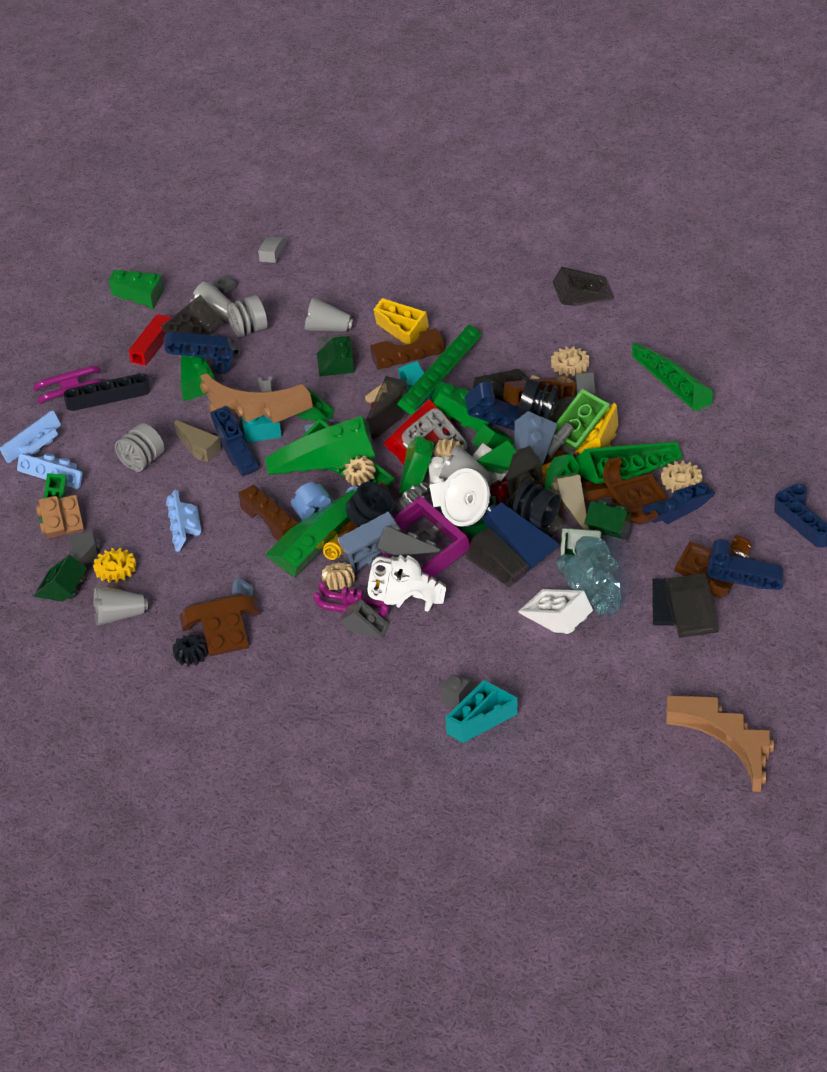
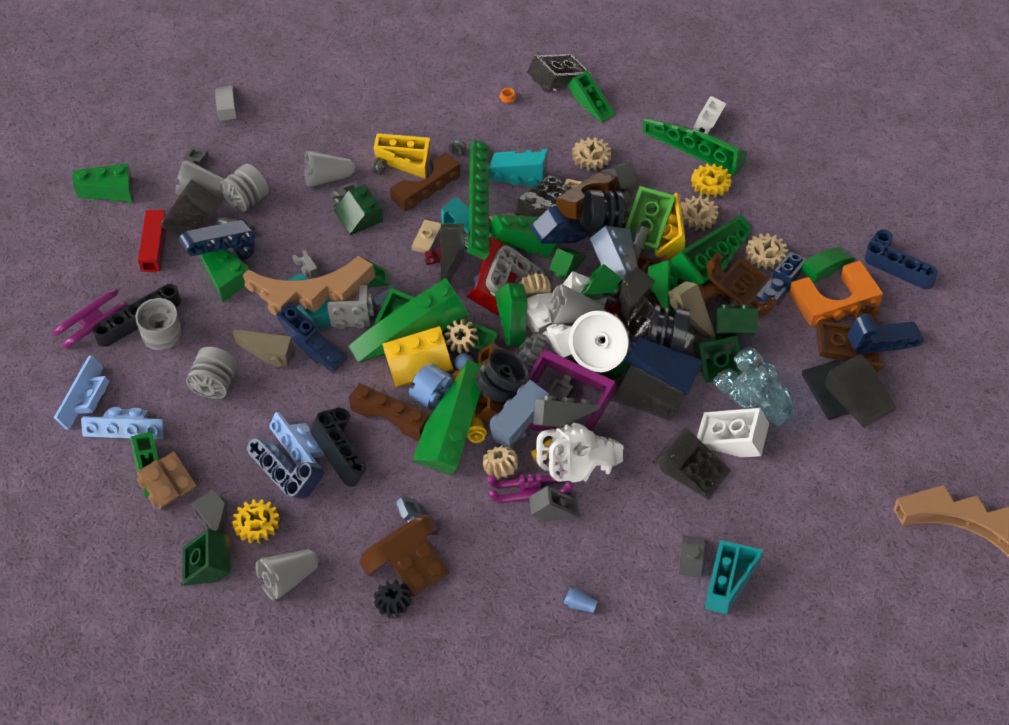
camera: 25 degrees left, 10 degrees up
none -> light grey wheel [135,298,183,350]
none -> dark blue beam [247,438,323,499]
none -> black beam [310,407,366,487]
none -> light grey bracket [327,285,374,329]
none -> dark grey bush [371,157,387,175]
none -> yellow slope [383,326,454,387]
none -> dark grey bush [449,138,467,156]
none -> teal wedge [489,148,548,188]
none -> orange plate [499,88,516,103]
none -> medium blue cone [563,587,598,613]
none -> green slope [567,70,615,122]
none -> clear smoke slope [652,427,731,499]
none -> tan gear [680,196,719,231]
none -> yellow gear [691,163,731,198]
none -> white hinge [693,96,726,134]
none -> orange arch [789,261,883,327]
none -> green slope [801,247,854,283]

